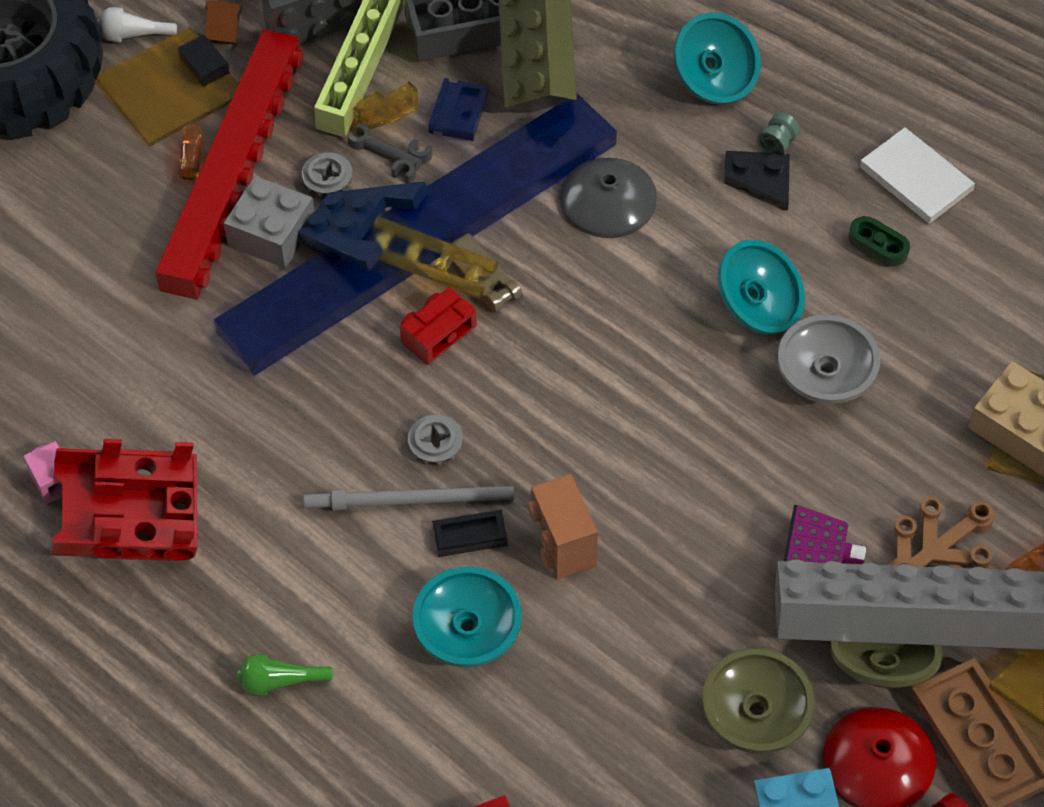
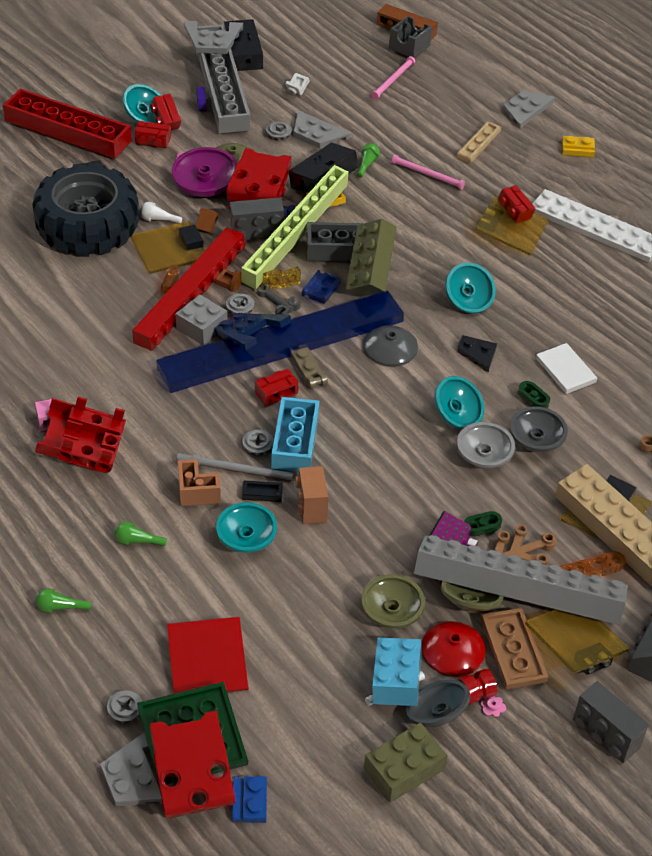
camera: 10 degrees right, 10 degrees down
clear yellow bar [374,216,498,299] -> none
sand green wheel [757,112,800,154] -> none
none -> nougat brick [178,459,221,506]
none -> dark orange tile [216,269,242,292]
none -> medium azure brick [271,397,320,472]
none -> dark green plate [464,511,502,537]
none -> dark grey dish [510,407,568,452]

